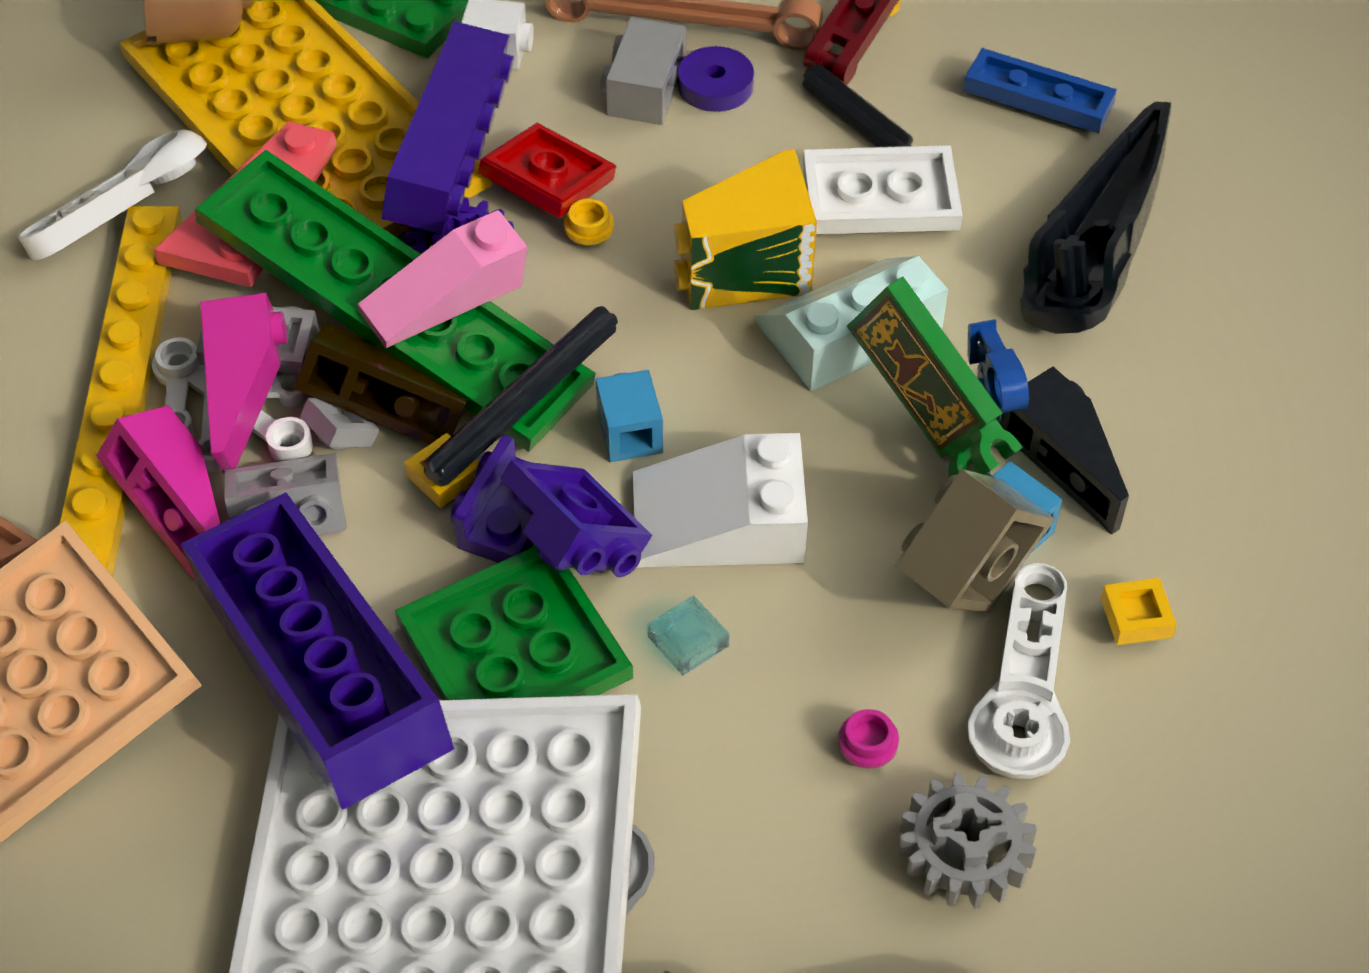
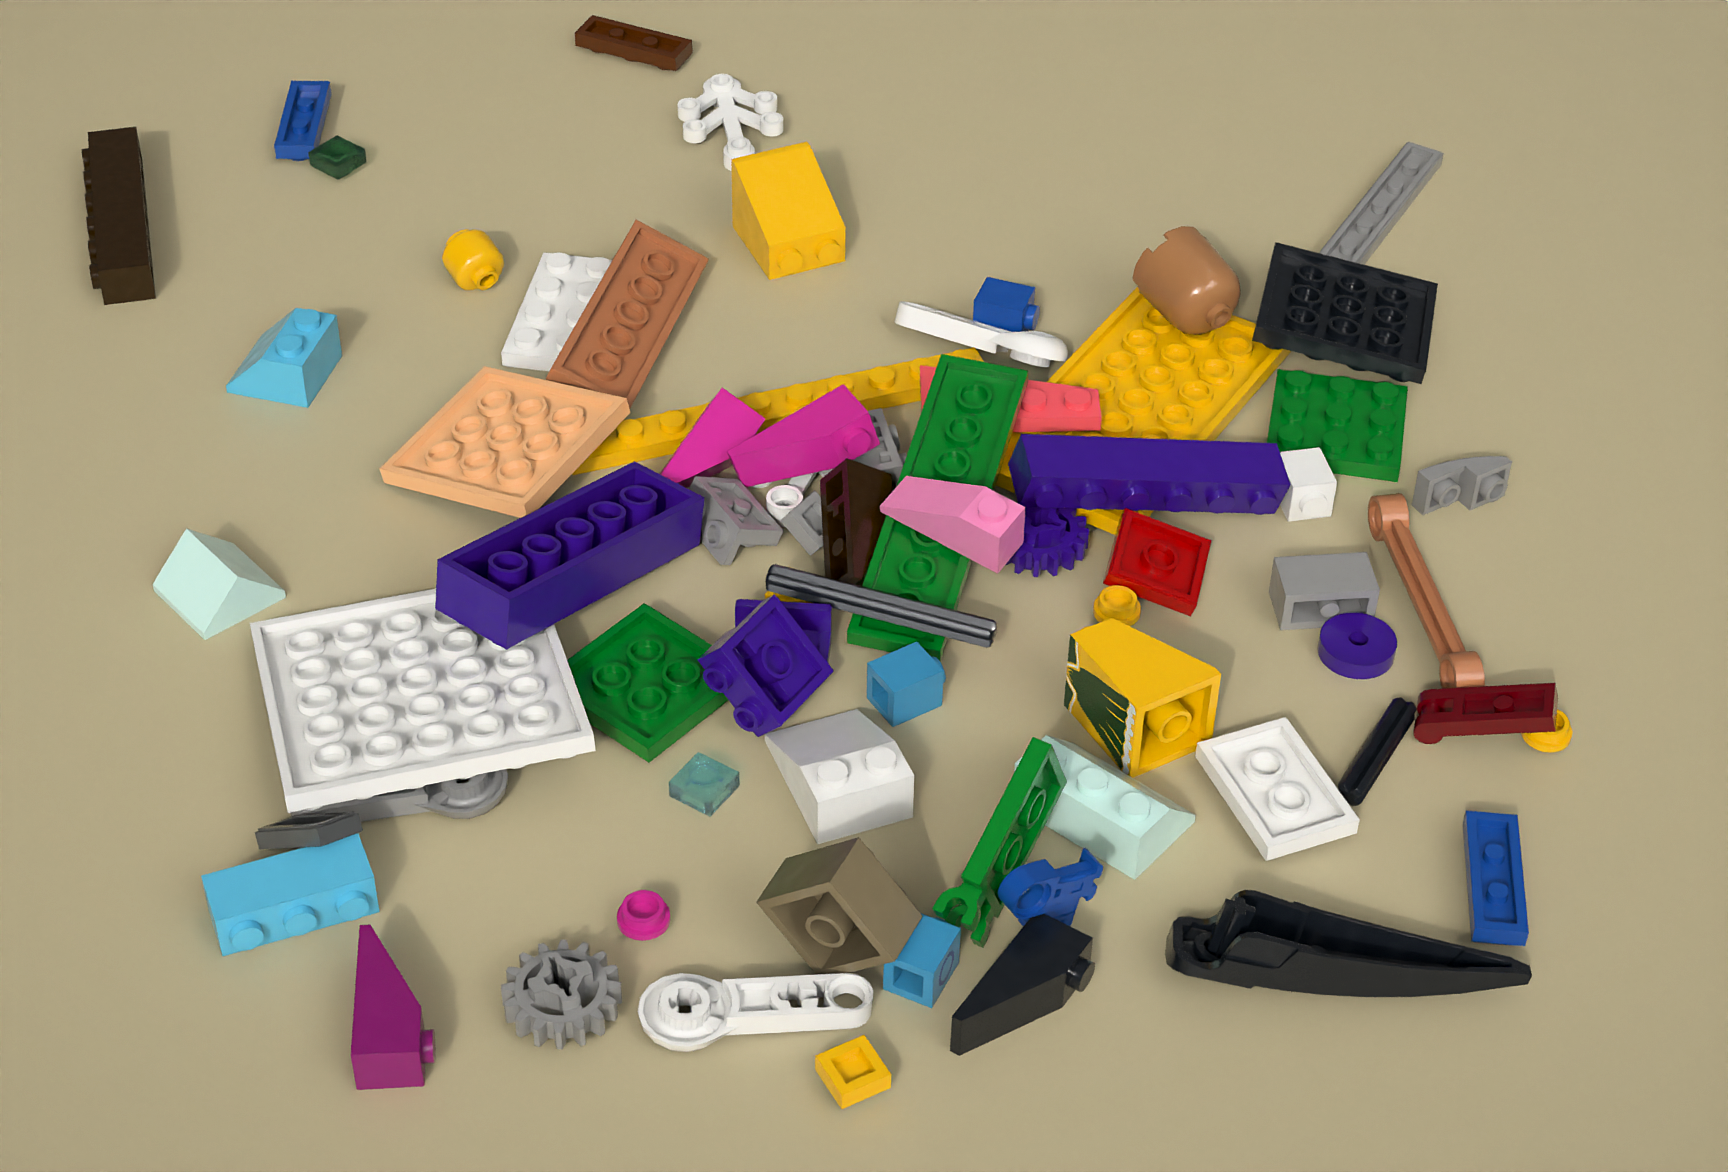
camera: 70 degrees right, 10 degrees down
none -> blue brick [973,277,1040,332]

